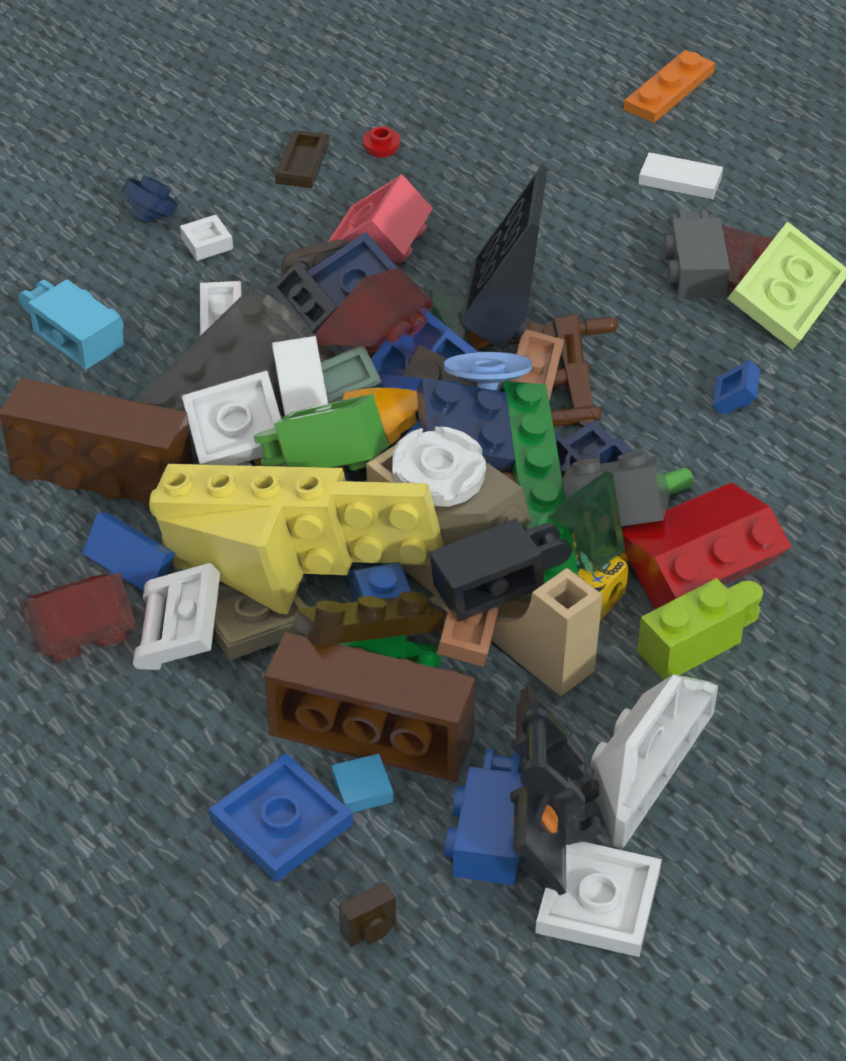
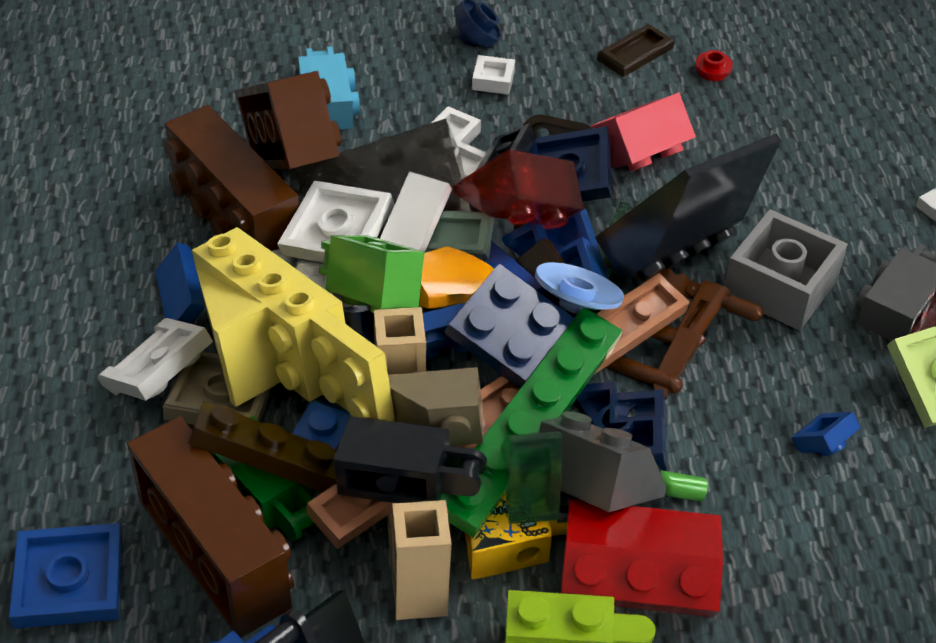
camera: 35 degrees right, 0 degrees up
clear red slope [17,572,137,662] -> none
dark azure tile [331,754,394,813] -> none
white tile [392,426,486,507] -> none
none -> reddish brown brick [234,71,342,169]
none -> light grey brick [724,209,848,331]

